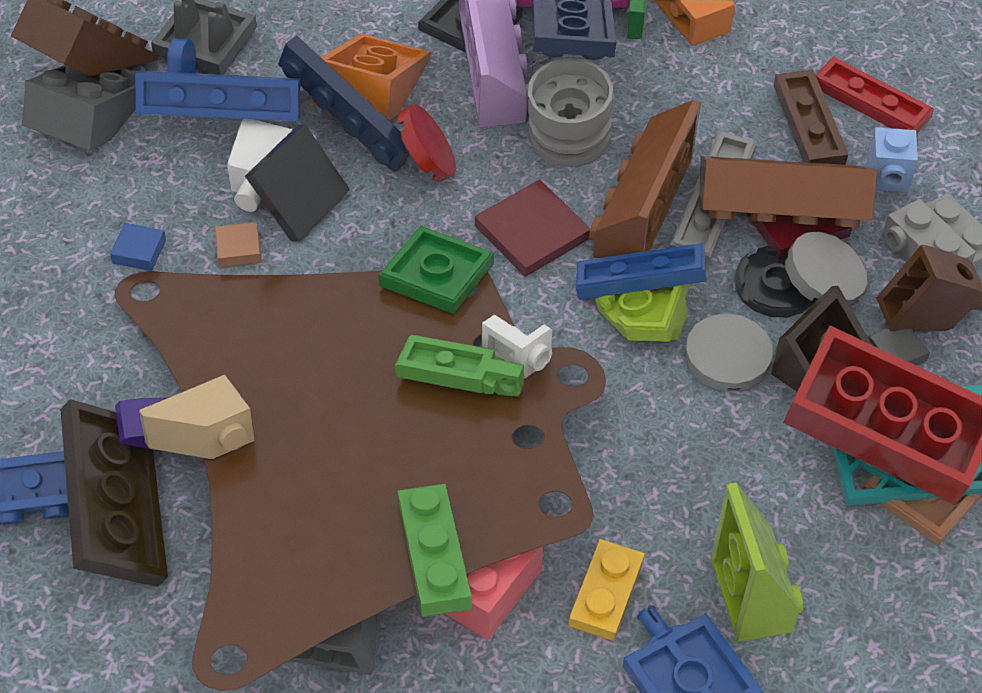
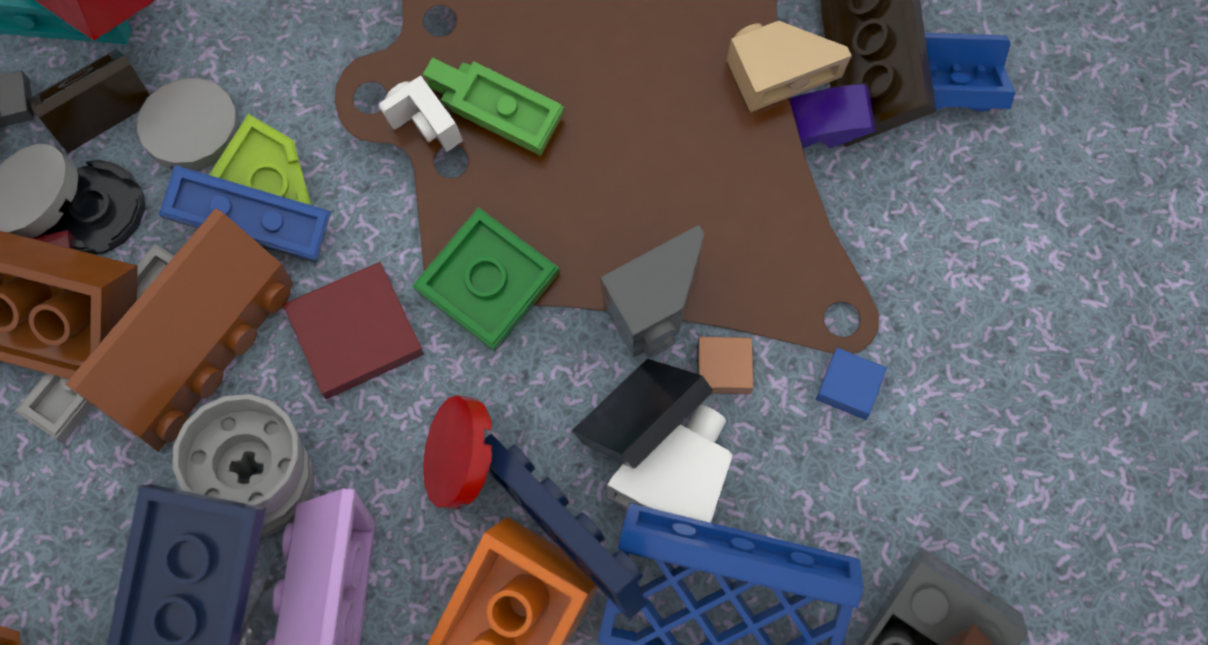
camera: 170 degrees left, 15 degrees up
none -> dark grey slope [600,225,704,358]

